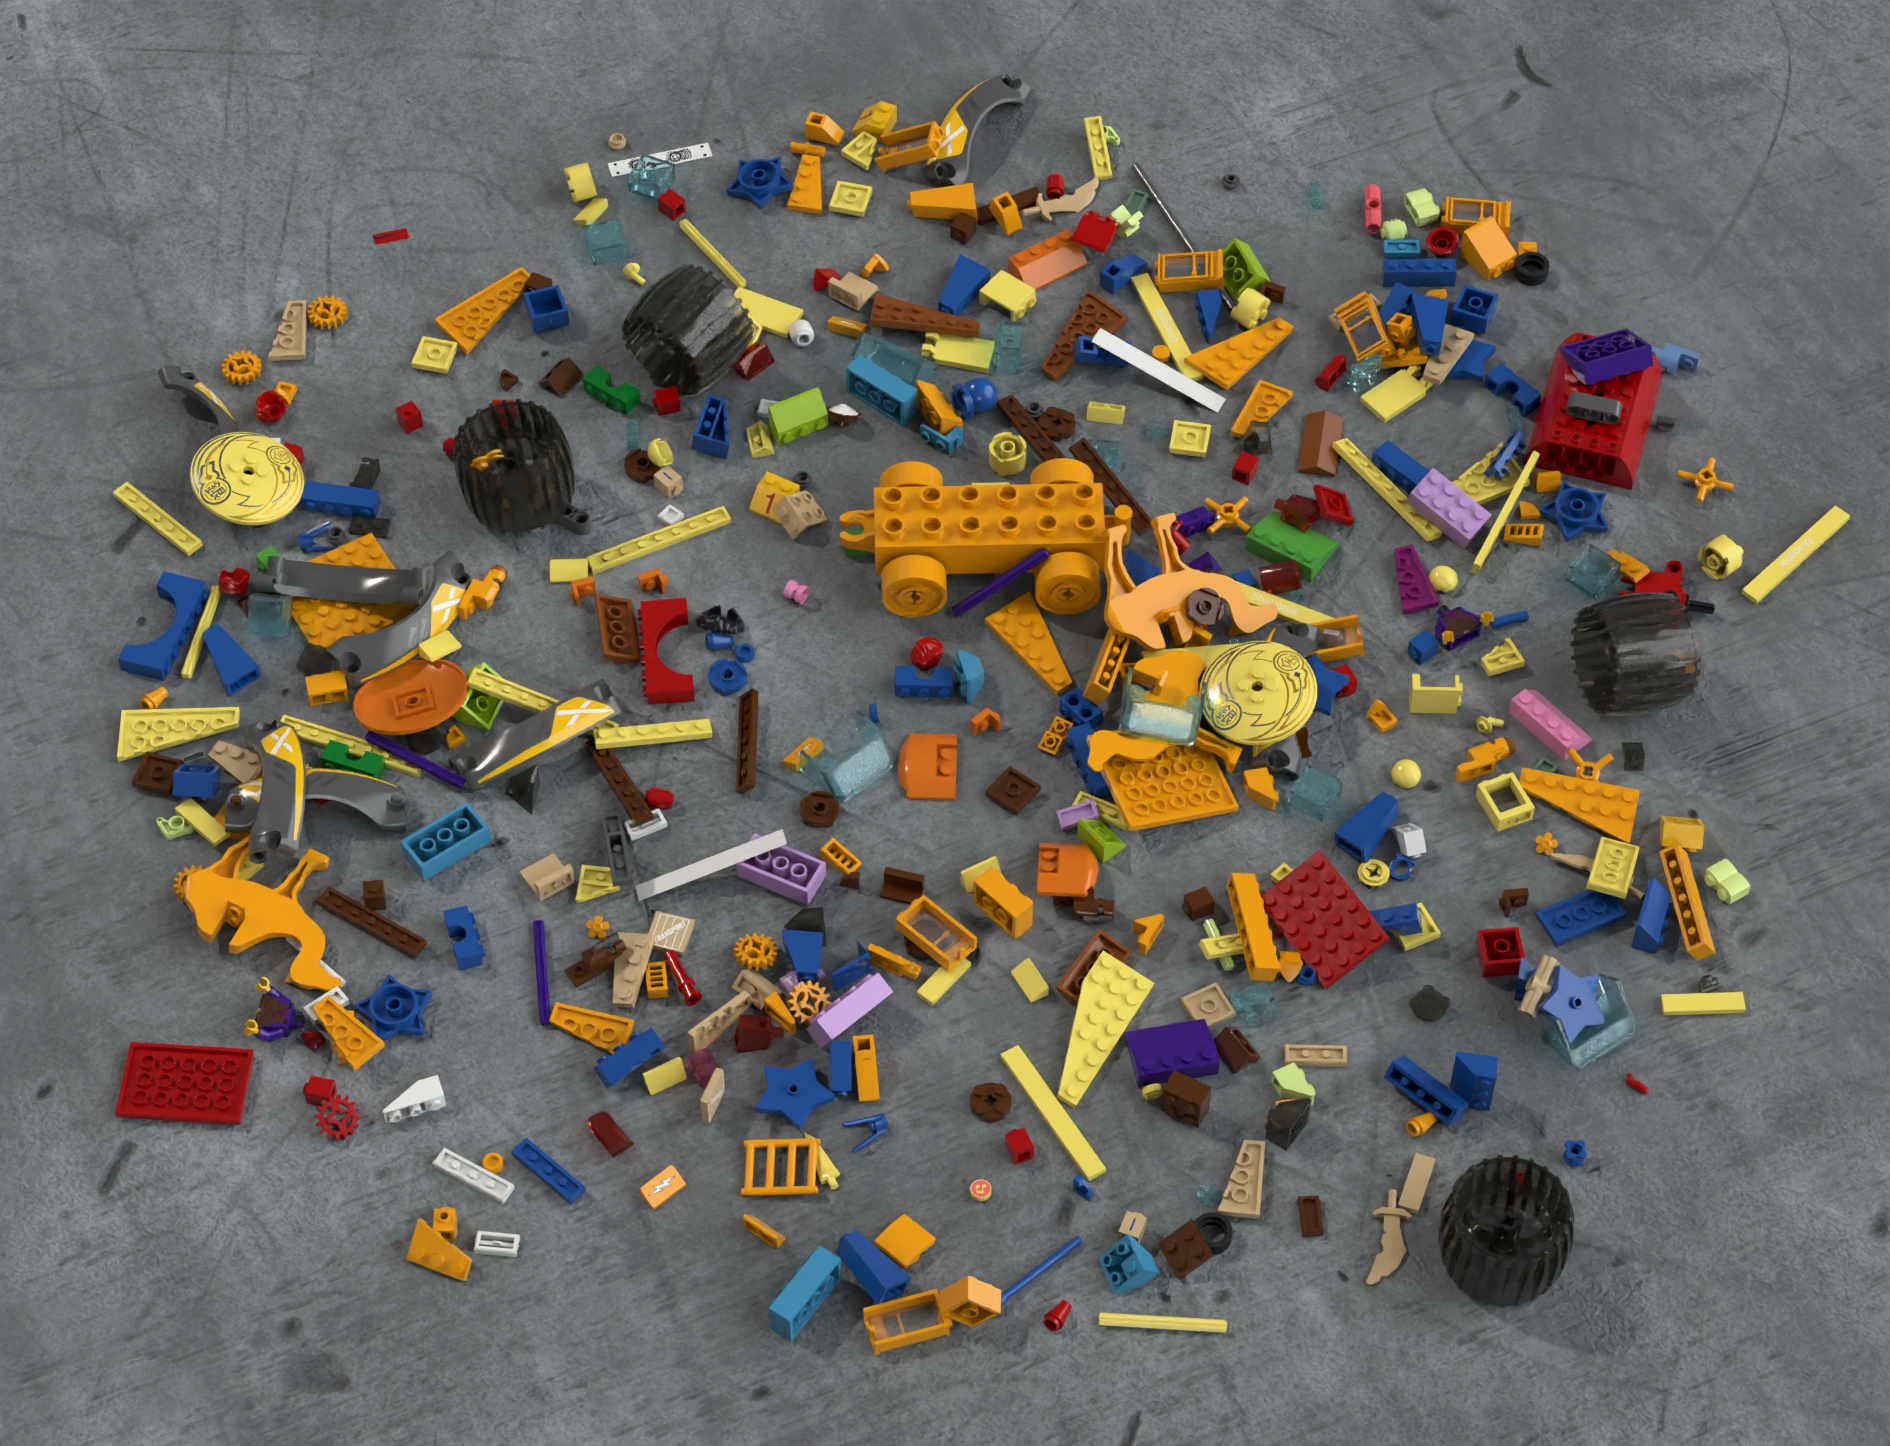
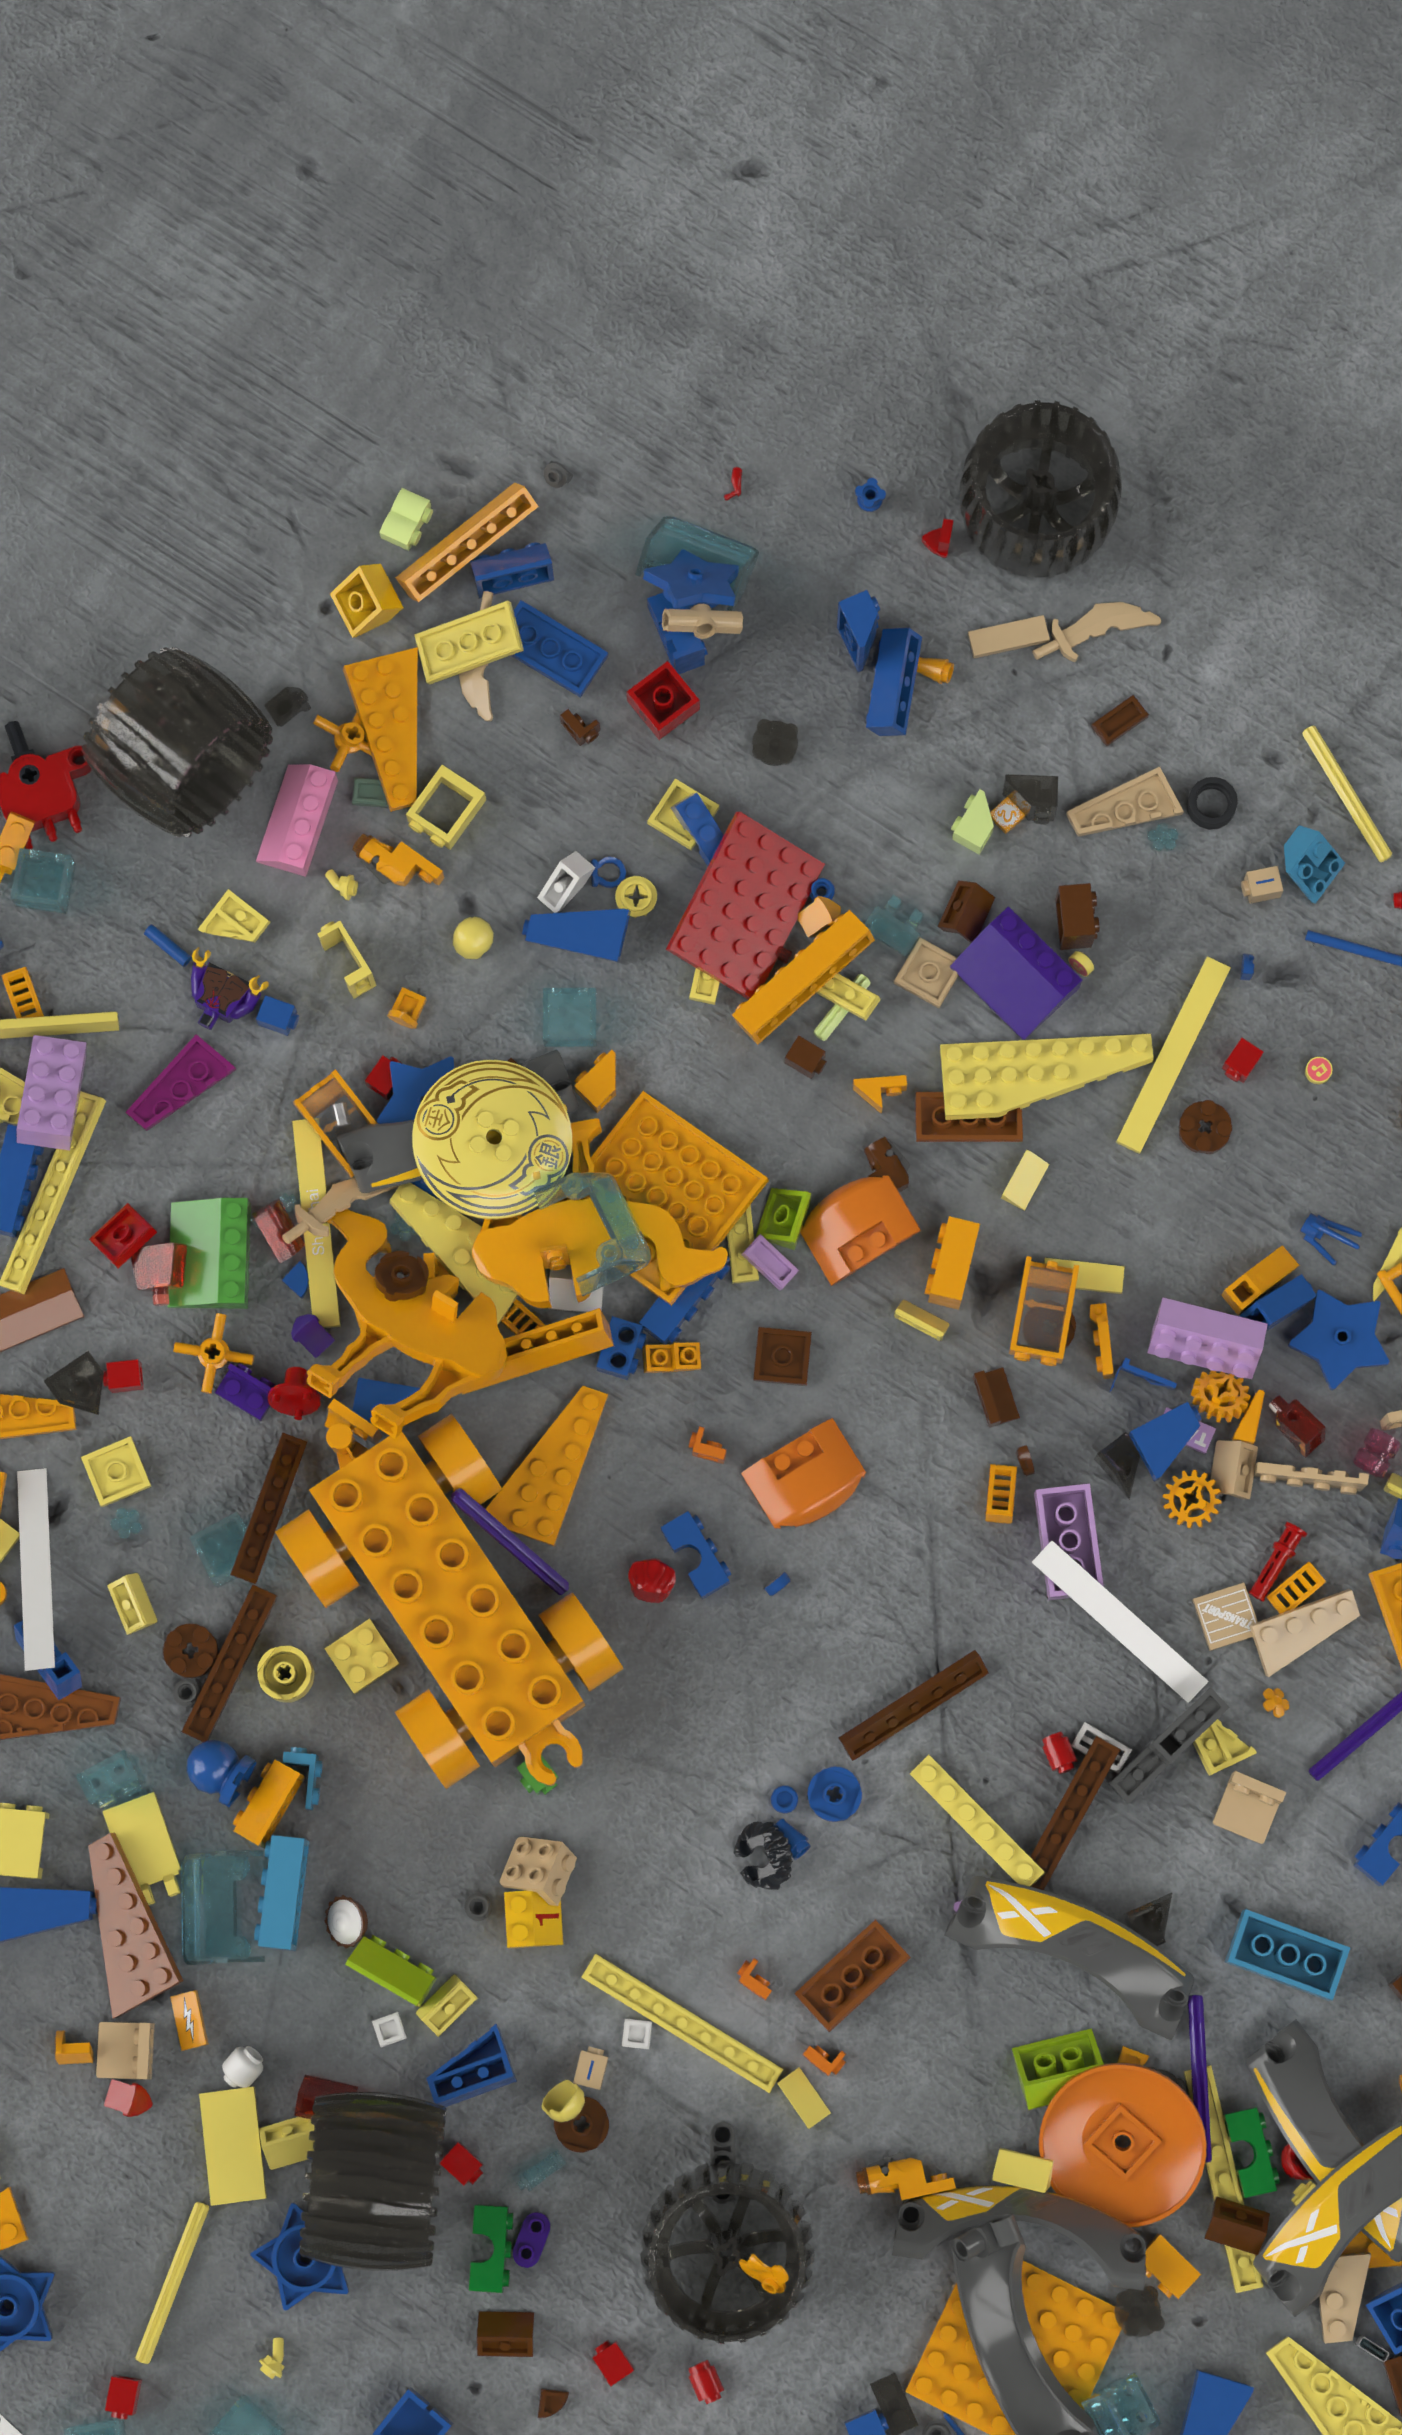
camera: 120 degrees left, 25 degrees up
light yellow tile [466,668,619,735] -> none
reddish brown plate [565,932,626,988] -> none
red arch [637,598,694,705] -> none
light orange slope [782,737,823,773] -> none
bright pink wheel [783,580,809,604] -> none
clear light blue windscreen [800,710,894,803] -> none
reddish brown plate [800,791,840,828] -> none
dark azure slope [954,650,984,704] -> none
reddish brown plate [1158,1219,1214,1280] -> none
tan tile [1284,1044,1347,1067] -> none
light yellow hair [1428,565,1458,594] -> none
light orange plant [1535,832,1558,855] -> none
light yellow tile [1660,992,1746,1016] -> none
none -> tan sword [282,1178,400,1244]
none -> light orange plate [324,1399,382,1445]
none -> dark purple plate [513,2212,551,2268]
none -> reddish brown panel [1204,2196,1270,2255]

